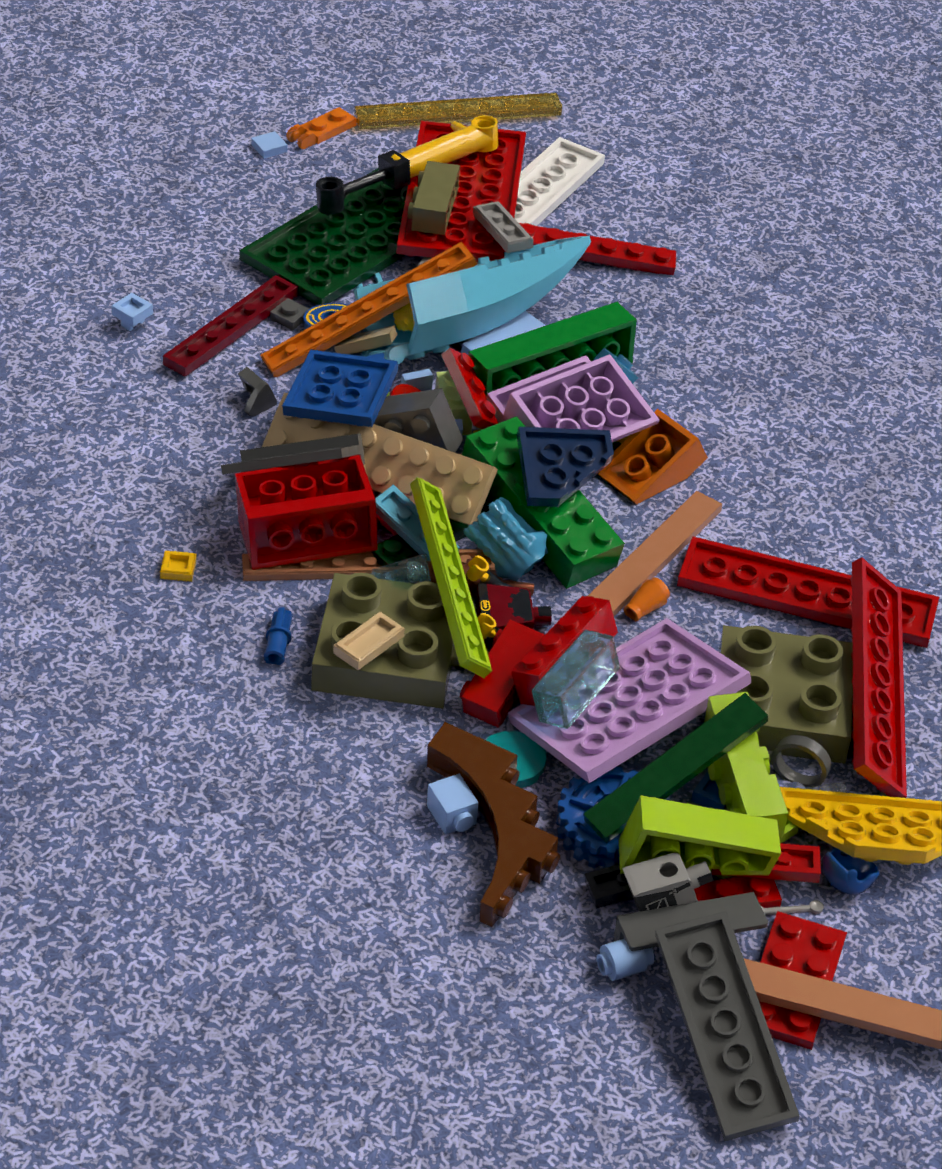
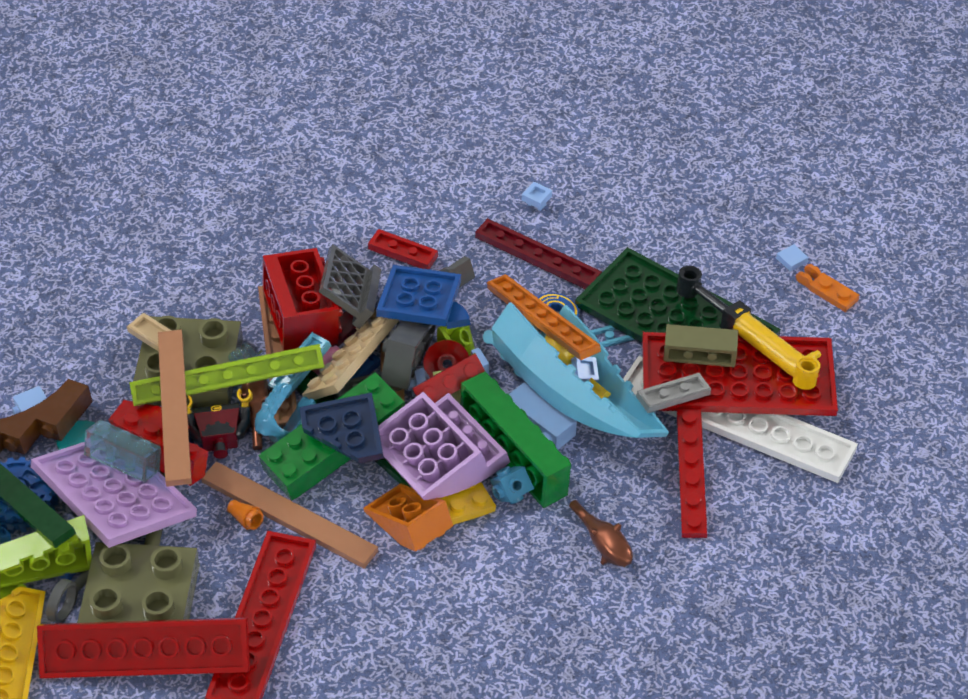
camera: 90 degrees right, 5 degrees up
yellow tile [160,550,197,582] -> none
blue axle [264,607,293,665] -> none
dark grey plate [270,298,309,330] -> none
clear yellow plate [354,92,562,129] -> none
none -> nougat tile [158,330,192,487]
none -> red plate [368,229,438,270]
none -> copper piece [569,500,633,567]

